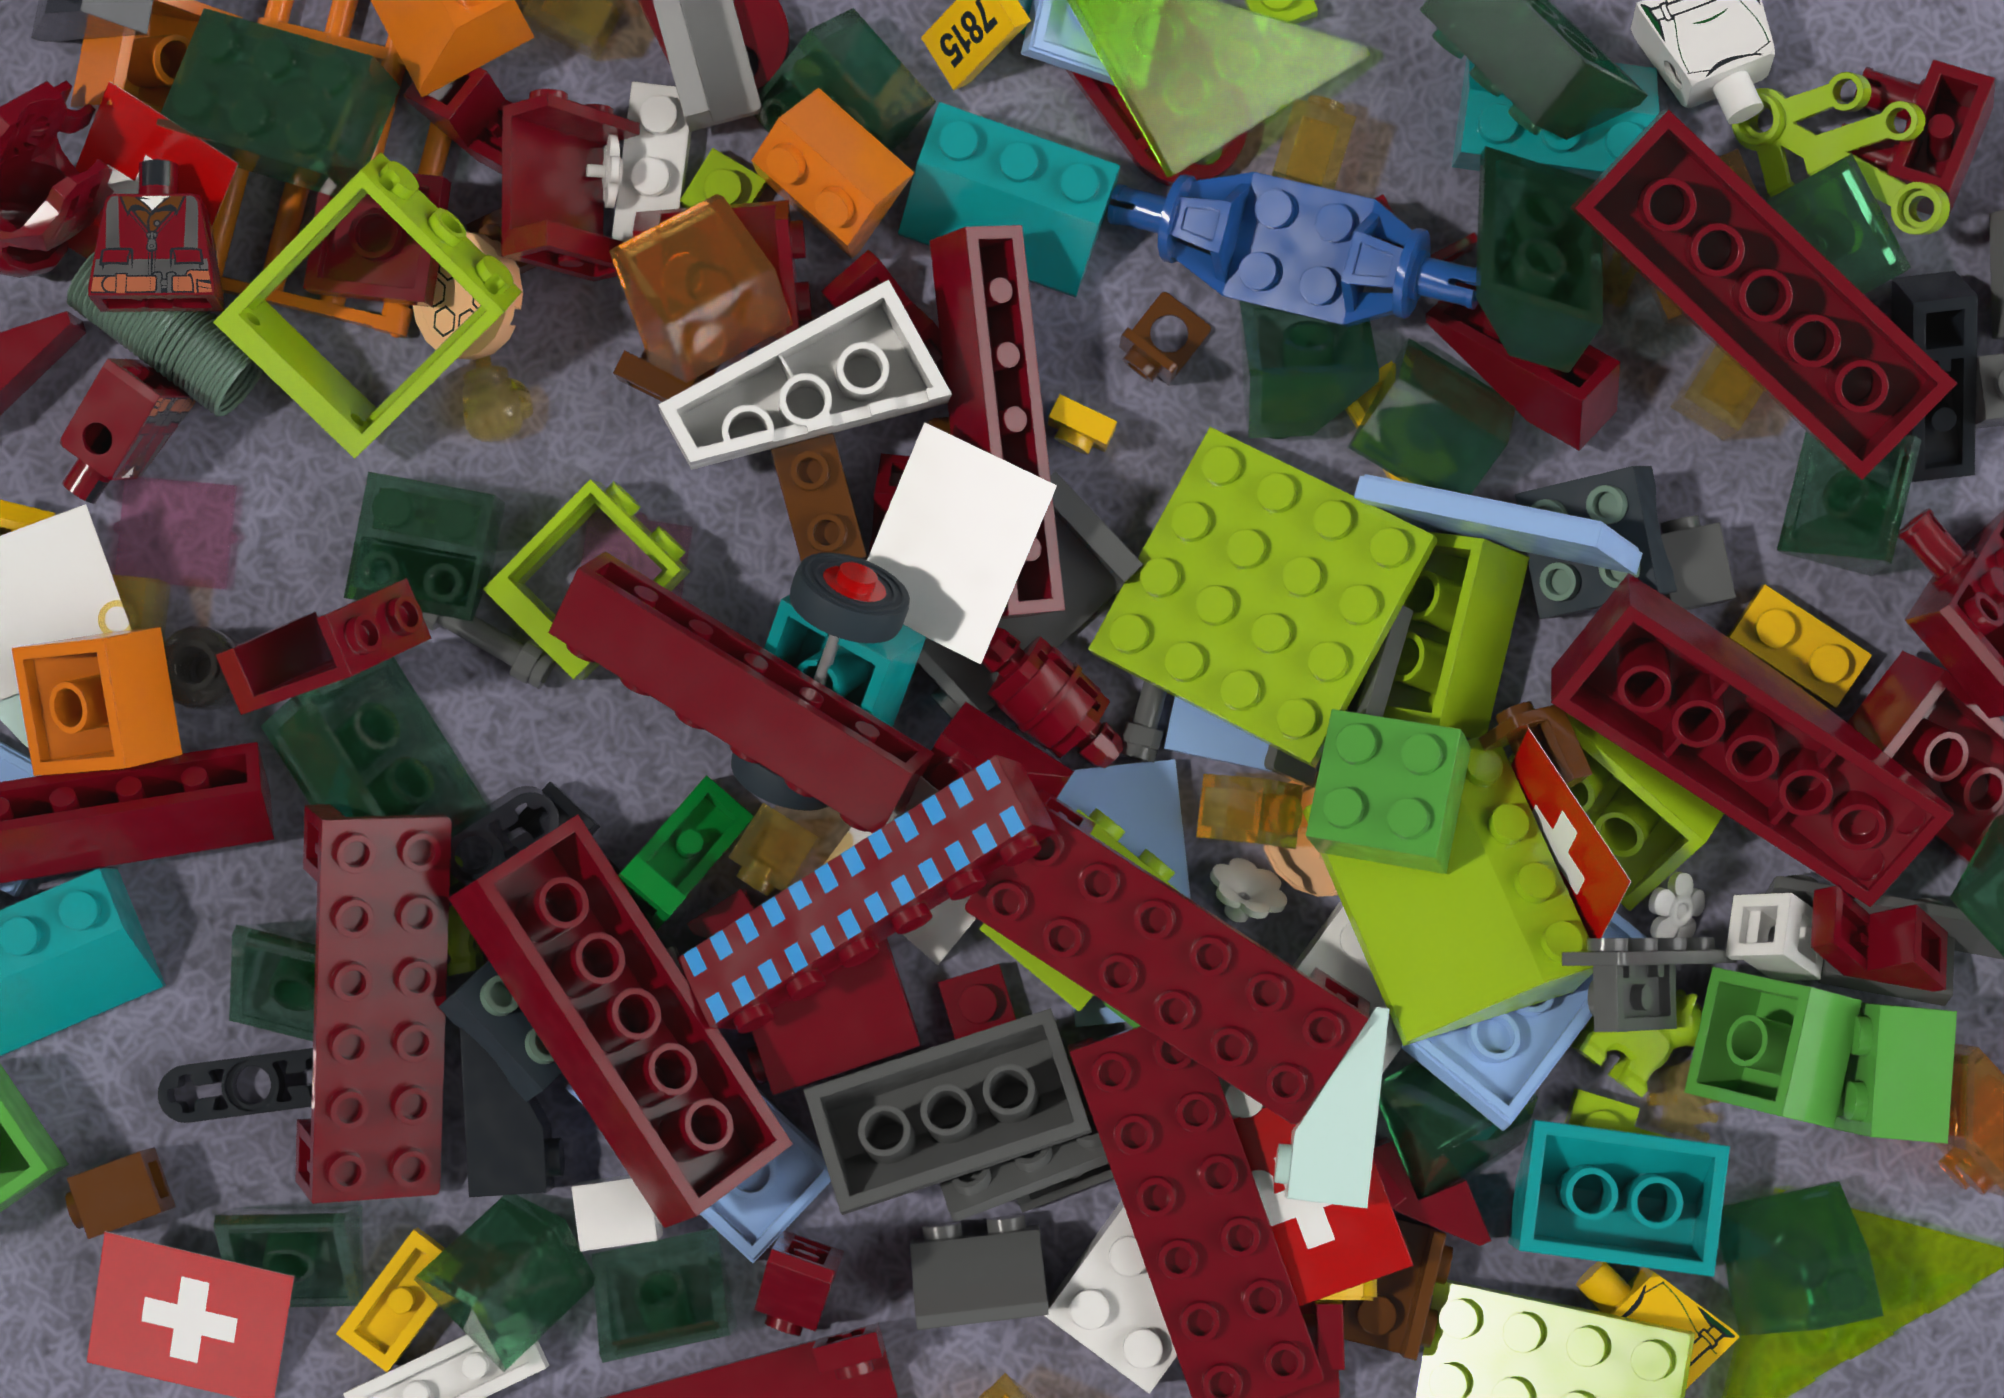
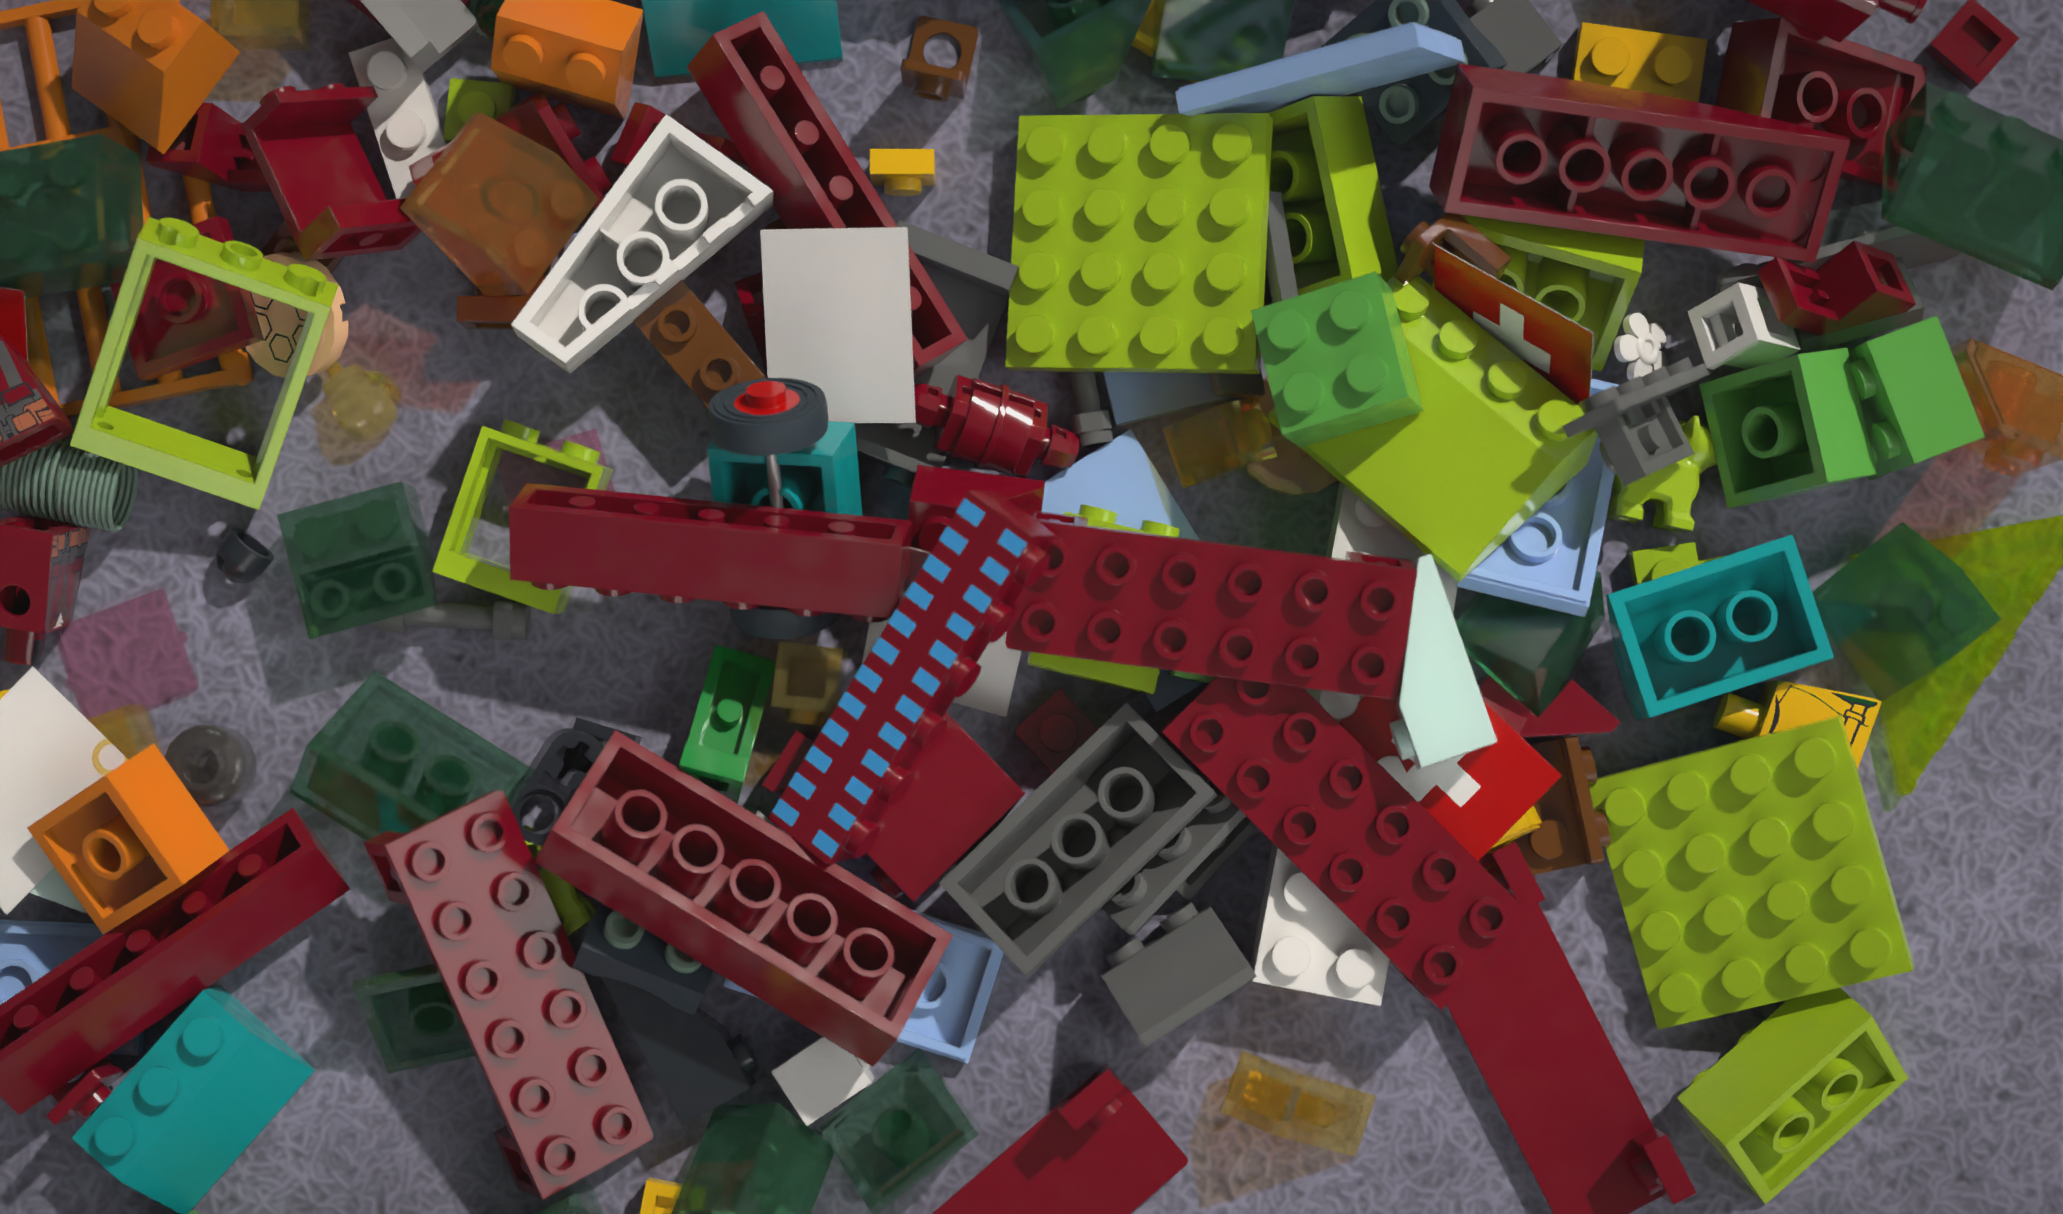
camera: 30 degrees left, 0 degrees up
black beam [158,1048,313,1123] -> none
dark red panel [216,578,431,715] -> none
white plant [586,134,623,208] -> none
dark red slope [754,1230,844,1336] -> none
white plant [1210,858,1287,923] -> none
clear yellow piece [1647,1058,1720,1142] -> none
none -> black hinge [216,528,274,583]

